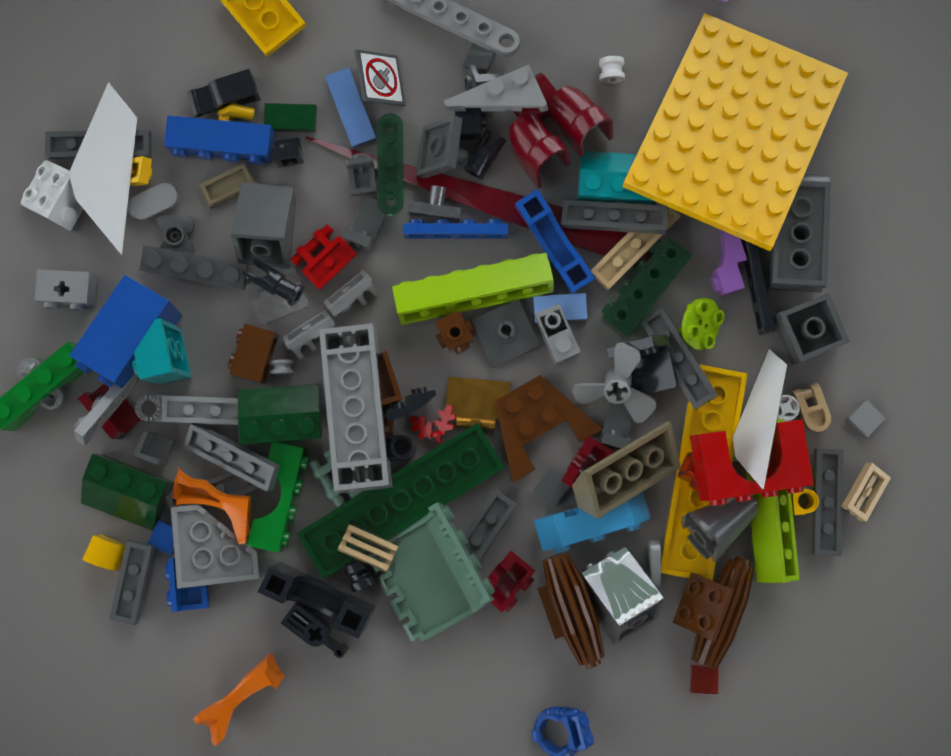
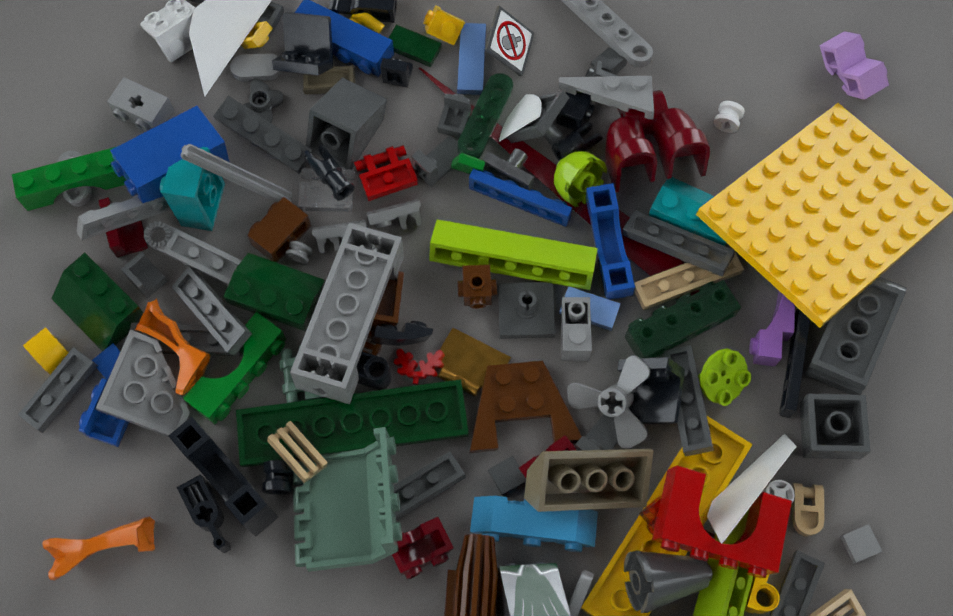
camera: 20 degrees right, 15 degrees down
none -> light grey axle [181,144,293,202]
none -> black bracket [272,12,333,76]
none -> yellow bracket [423,5,465,46]
none -> green tile [451,153,485,174]
none -> white sticker [499,94,542,141]
none -> lime cylinder [554,151,607,207]

